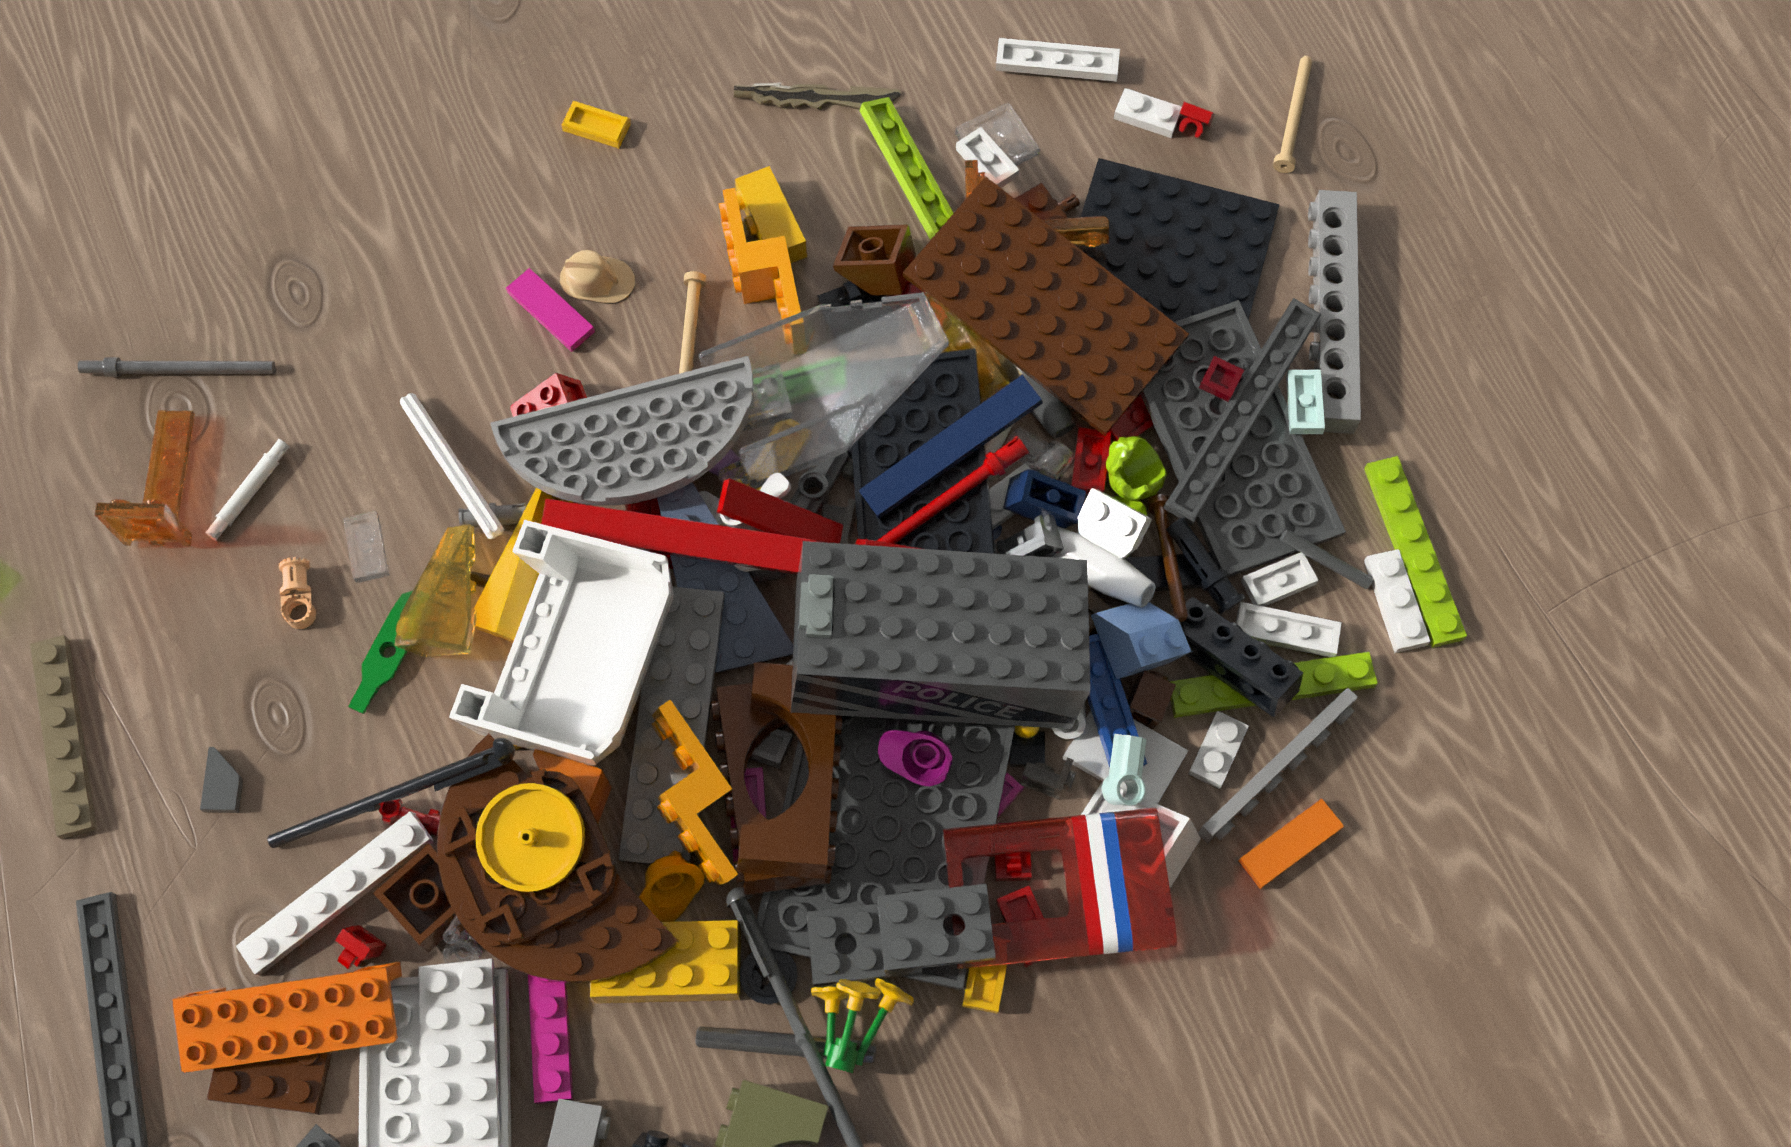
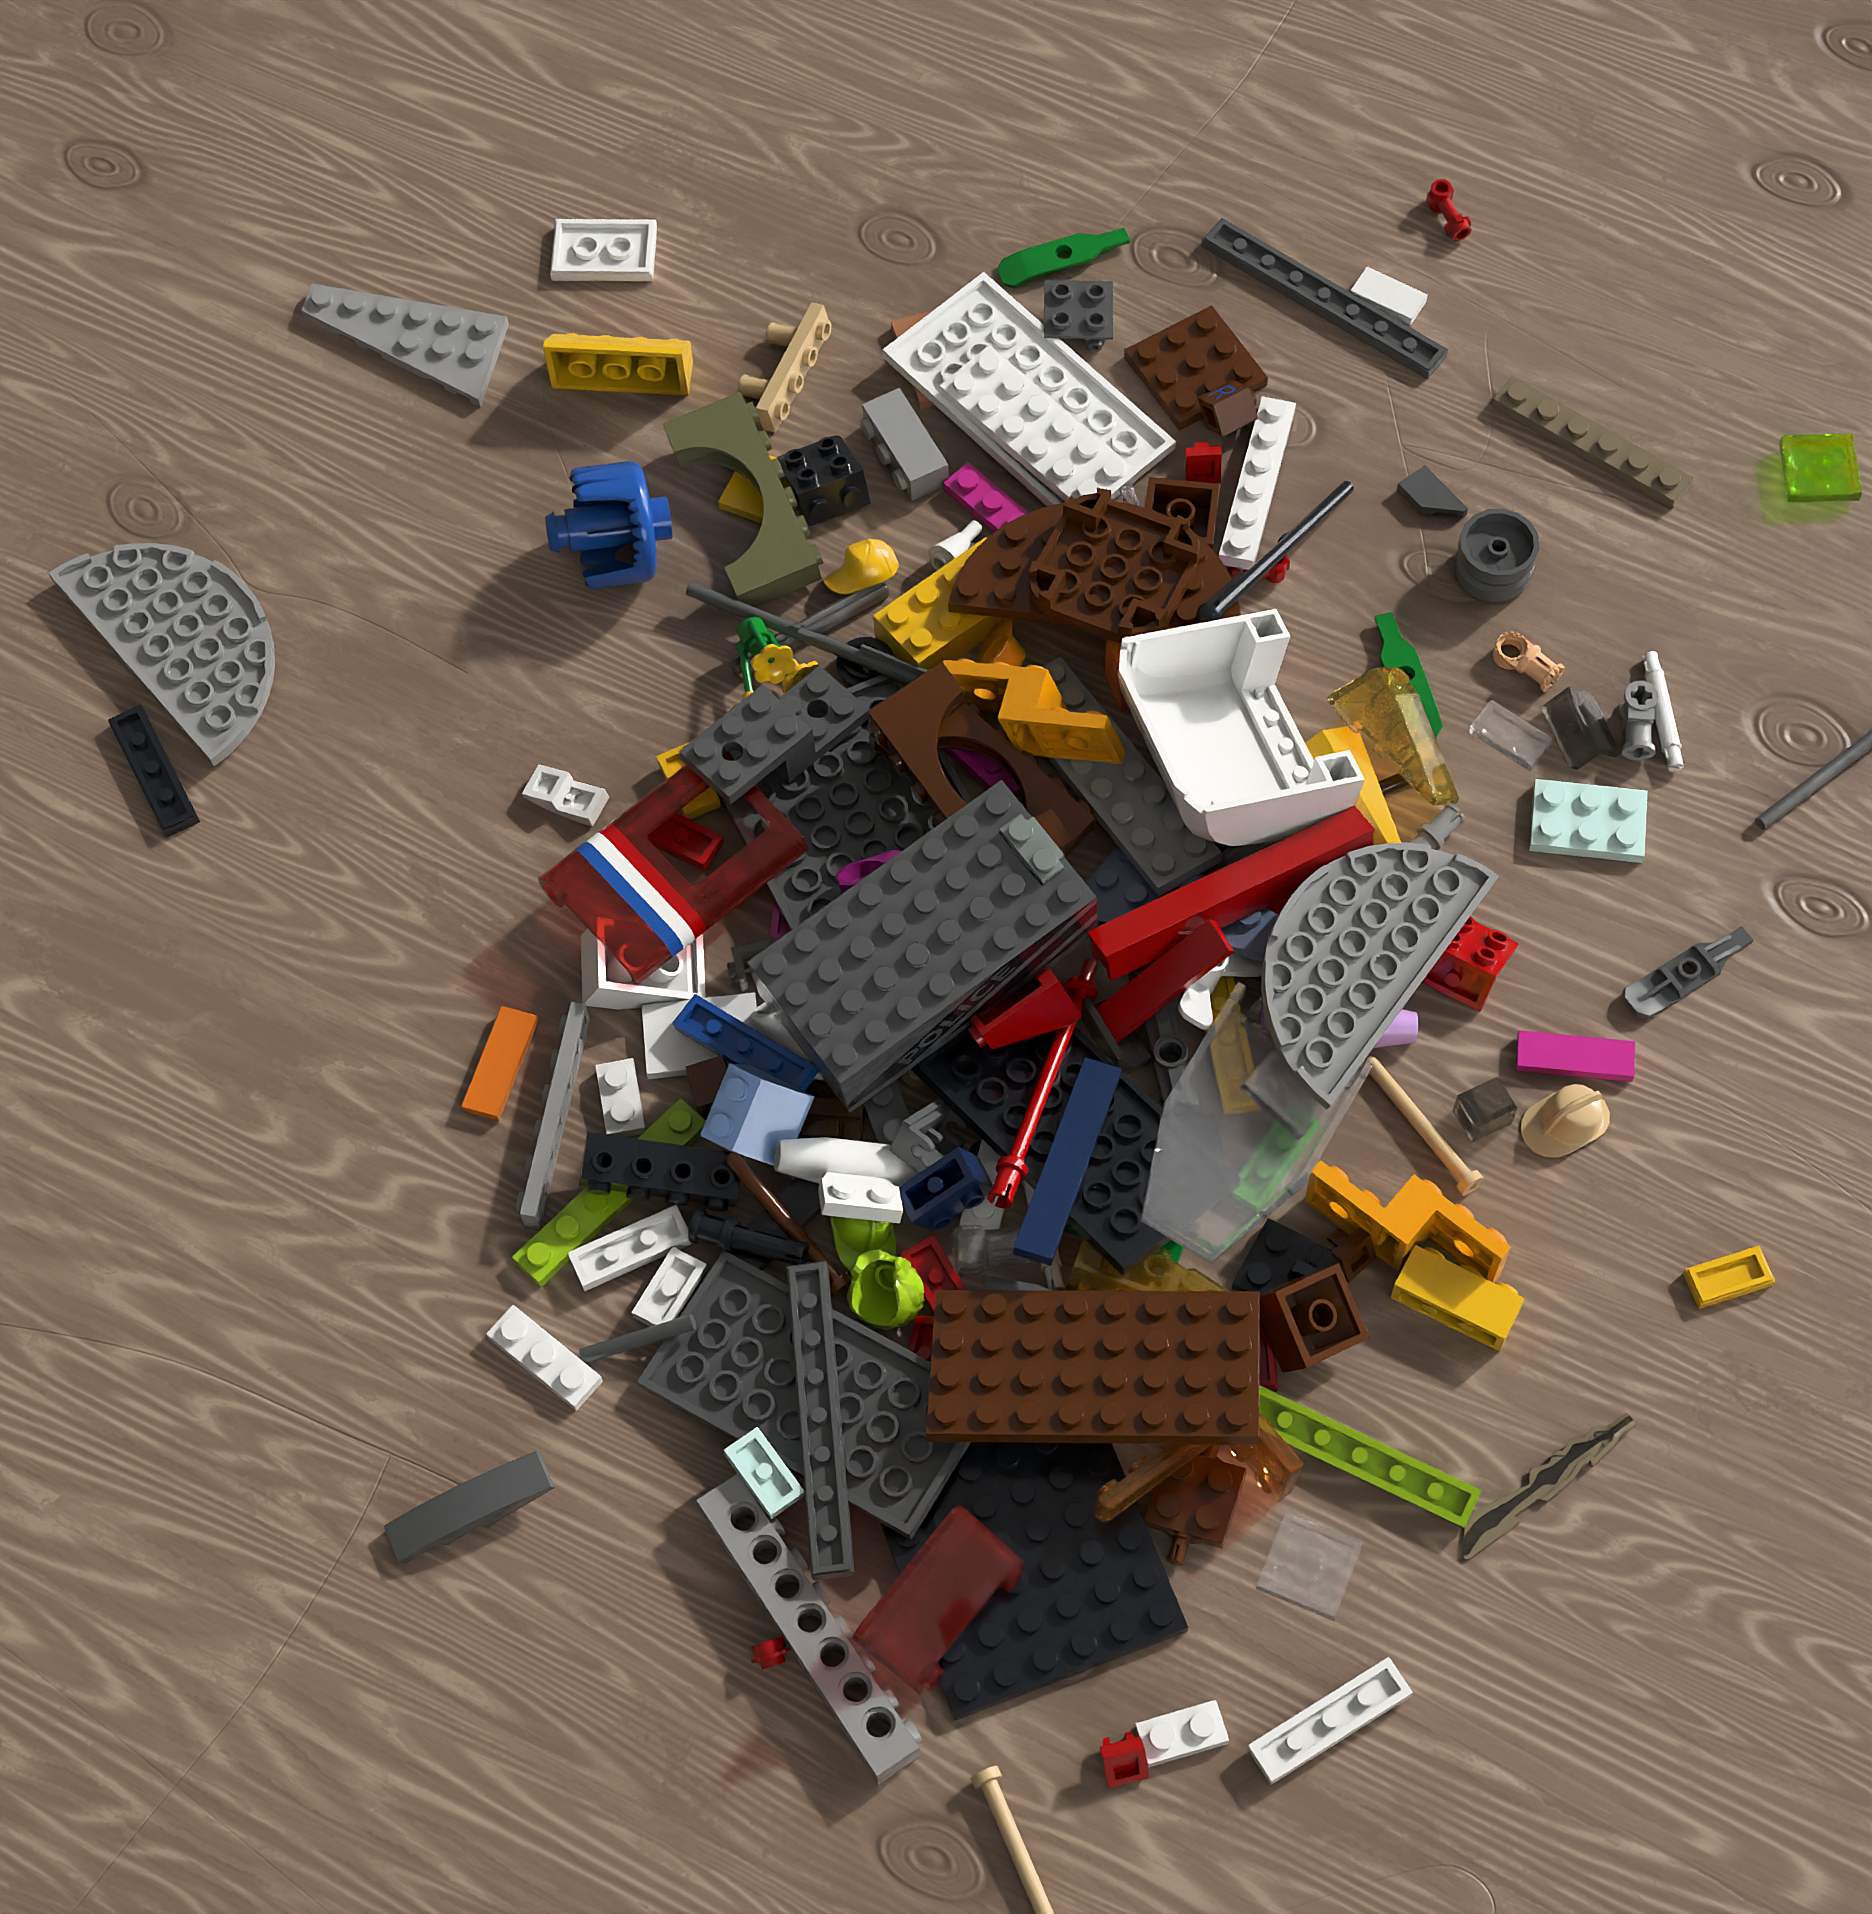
camera: 145 degrees right, 5 degrees down
clear orange bracket [95,410,195,547] -> none
orange bracket [172,962,402,1073] -> none
white axle [400,393,504,539] -> none
yellow piece [476,783,585,892] -> none
white plate [956,127,1019,188] -> none
light aqua piece [1102,734,1147,806] -> none
dark red plate [1199,356,1244,402] -> none
lime plate [1364,456,1467,648] -> none
none -> dark grey slope [384,1451,555,1563]
none -> white slope [522,764,609,827]
none -> red plate [751,1636,791,1669]
none -> yellow piece [823,539,899,595]
none -> clear red windscreen [852,1505,1024,1694]
none -> white cone [929,520,982,570]
none -> reddish brown brick [1197,380,1259,436]
none -> reddish brown tile [1327,1227,1377,1283]
none -> white tile [1350,267,1428,326]
none -> clear smoke panel [1452,1077,1518,1143]
none -> dark grey wheel [1454,509,1540,602]
none -> light aqua plate [1529,779,1647,863]
none -> clear smoke panel [1541,687,1621,770]
none -> light grey connector [1618,680,1658,760]
none -> dark grey piece [1622,926,1753,1019]

